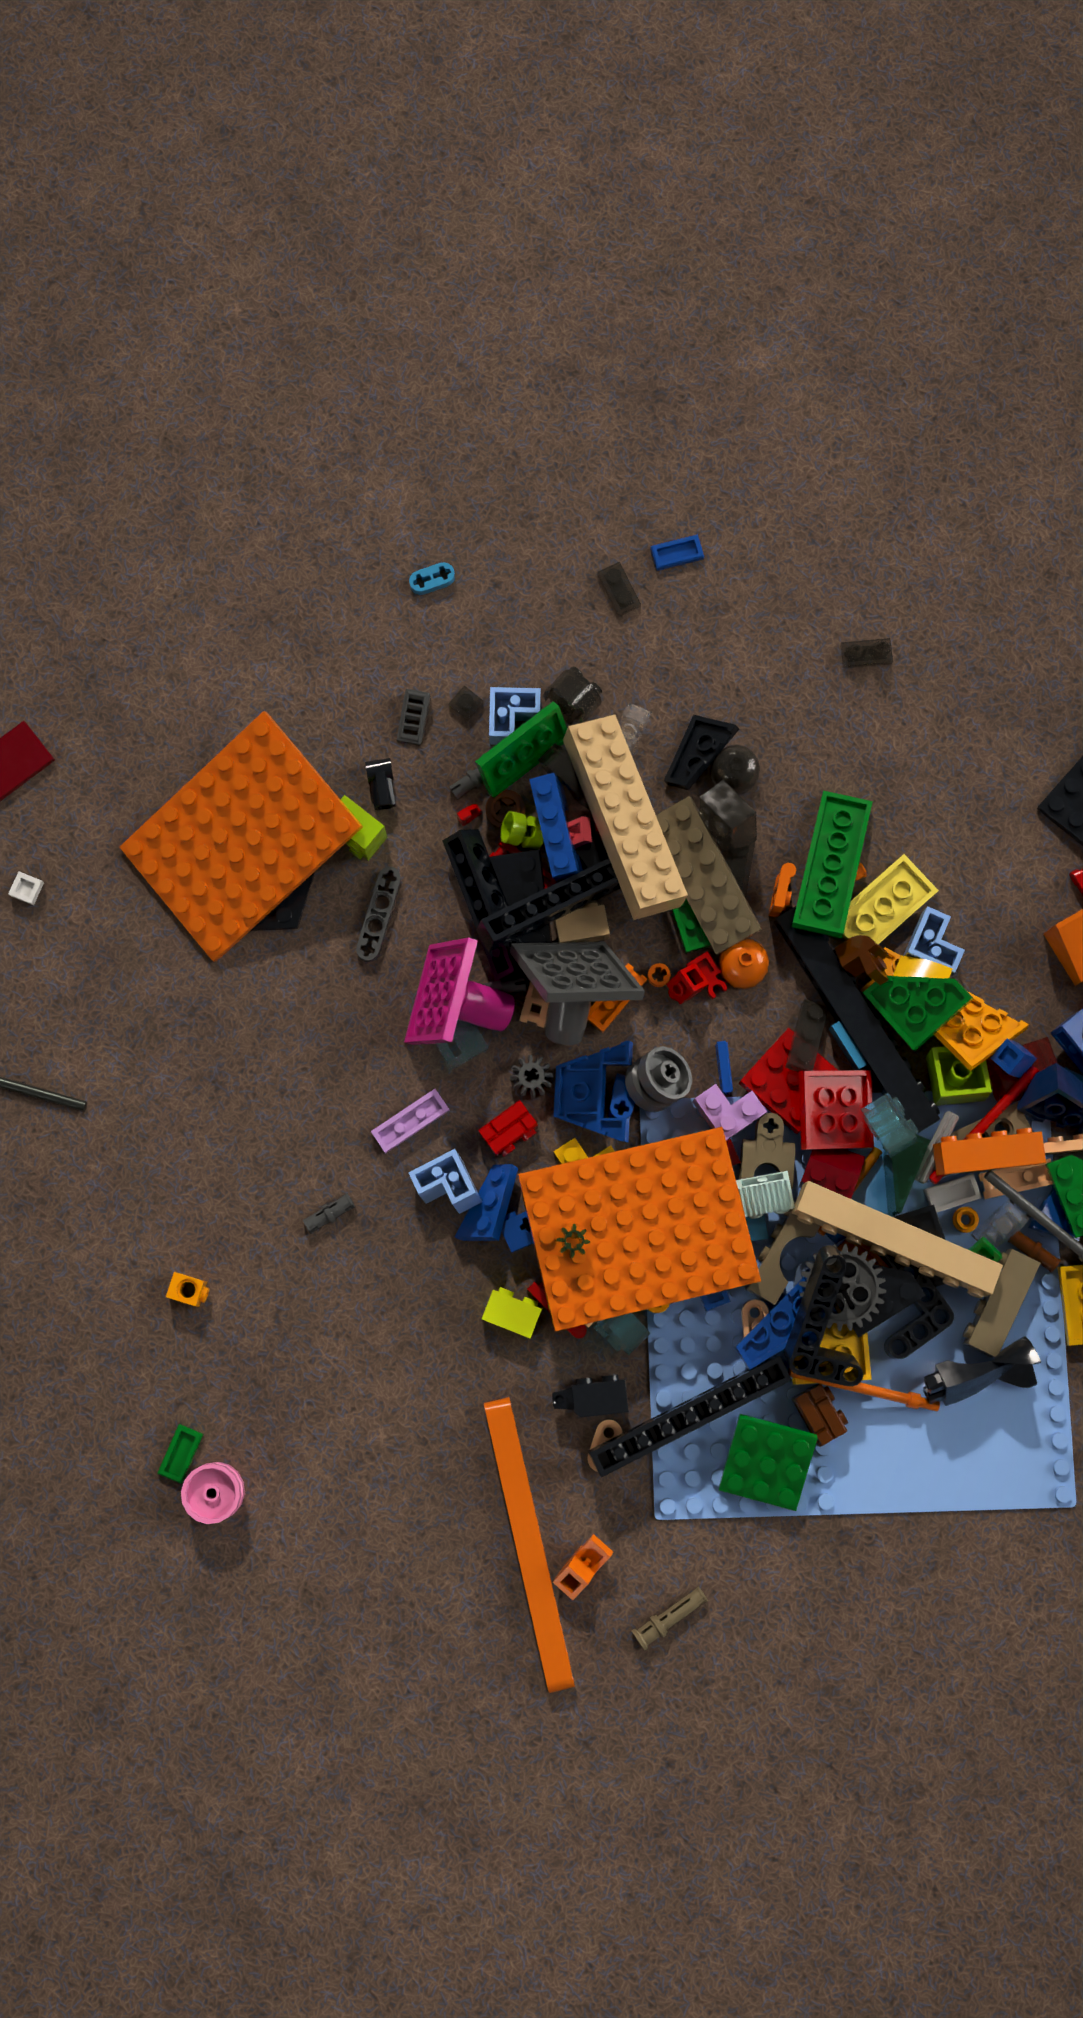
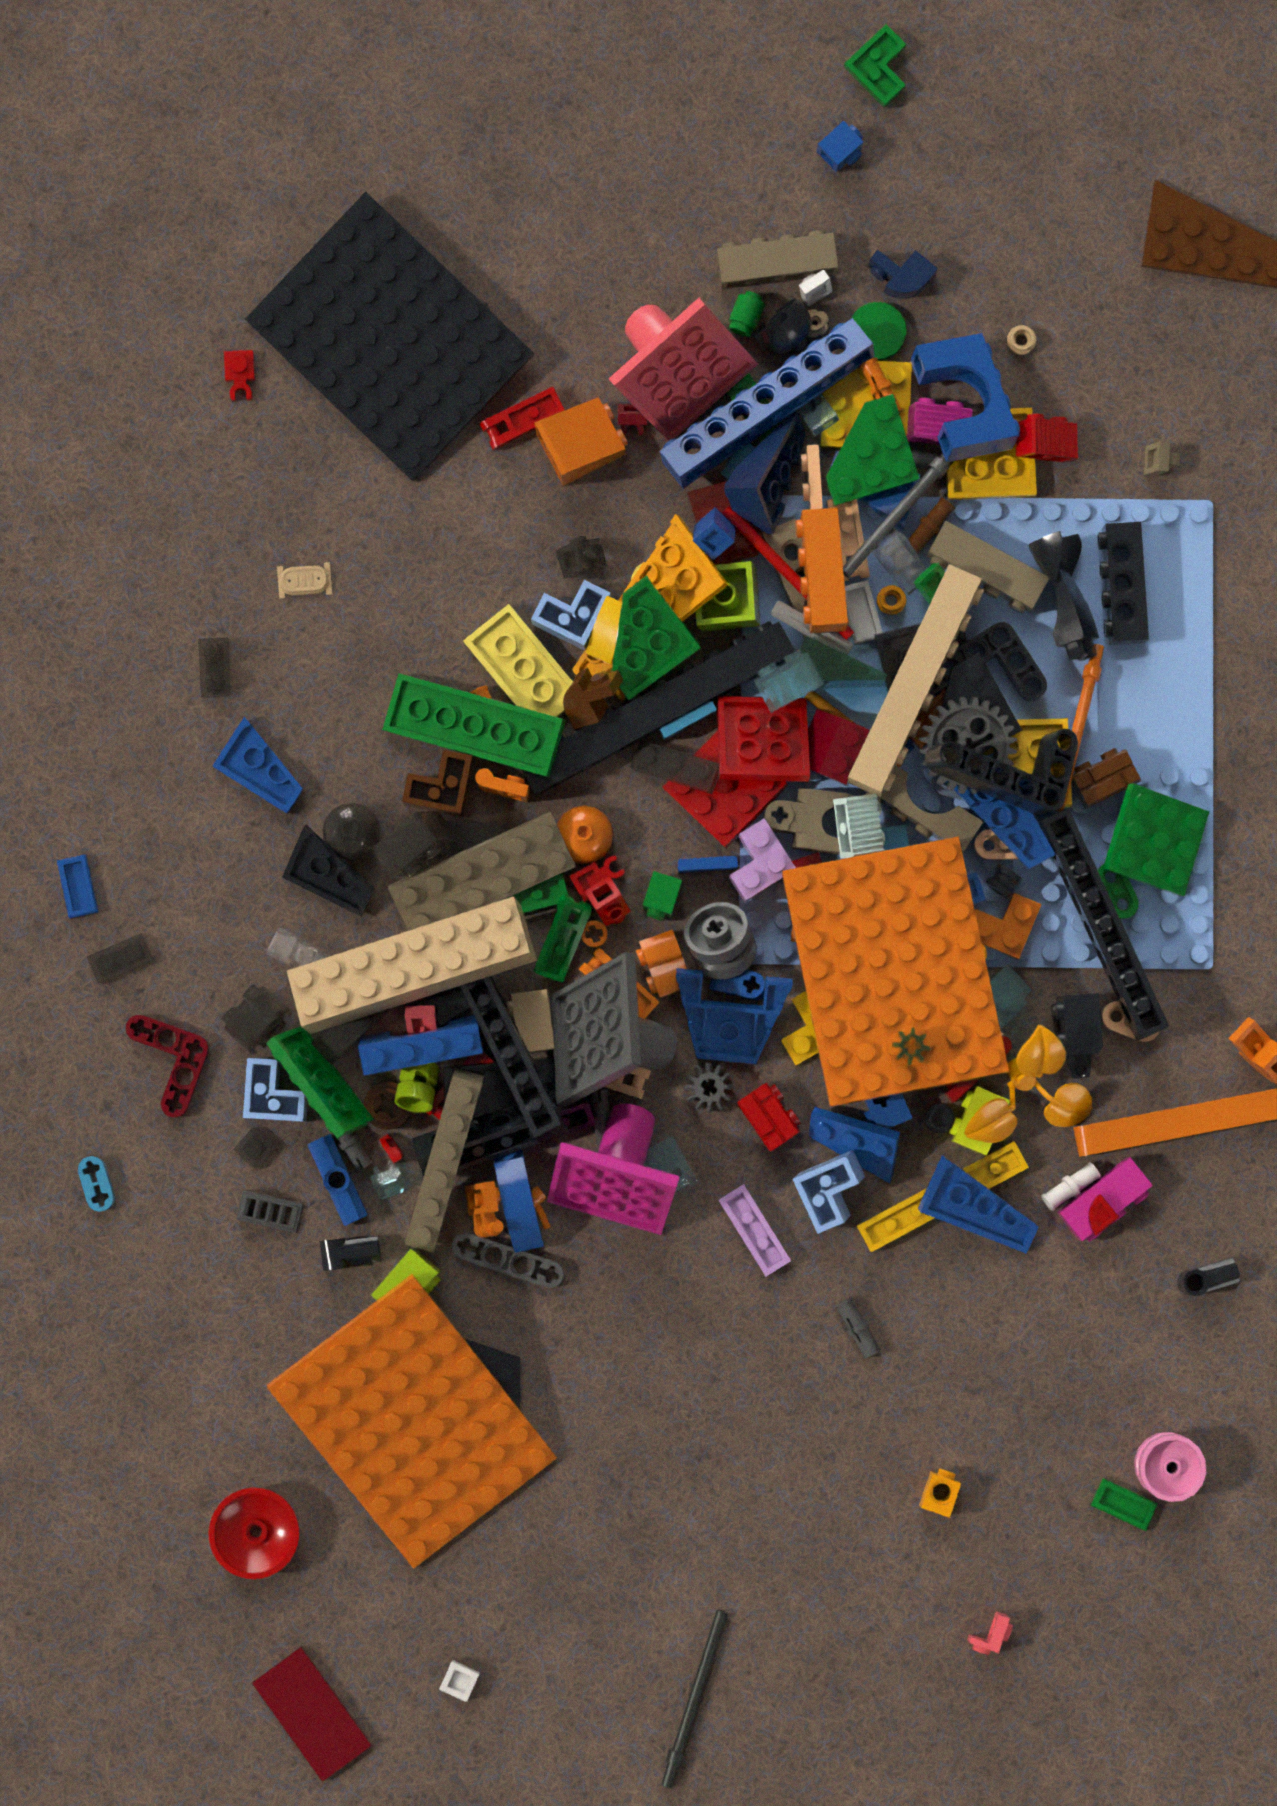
camera: 85 degrees left, 5 degrees up
none -> dark red beam [125,1015,209,1118]
none -> red dish [208,1487,300,1579]
none -> blue wing [212,717,304,814]
none -> tan piece [277,562,332,599]
none -> blue piece [307,1134,368,1226]
none -> clear light blue tile [371,1160,409,1200]
none -> reddish brown brick [402,750,474,817]
none -> dark tan arch [404,1068,484,1252]
none -> orange plate [464,1181,504,1238]
none -> blue arch [494,1149,544,1253]
none -> orange hand [531,1186,551,1230]
none -> green plate [533,895,592,983]
none -> clear smoke brick [555,536,608,581]
none -> orange brick [636,929,687,999]
none -> green brick [643,871,682,921]
none -> yellow plate [856,1141,1029,1252]
none -> blue wing [918,1155,1039,1254]
none -> black plate [925,1104,955,1134]
none -> light orange plant [964,1025,1093,1143]
none -> coral bracket [967,1611,1013,1655]
none -> orange plate [974,893,1042,959]
none -> black wheel [985,863,1023,900]
none -> white pin [1041,1162,1101,1211]
none -> dark pink brick [1057,1157,1153,1242]
none -> red tile [1088,1193,1119,1236]
none -> black brick [1097,522,1149,645]
none -> green plate [1097,864,1139,919]
none -> black piece [1177,1257,1241,1296]

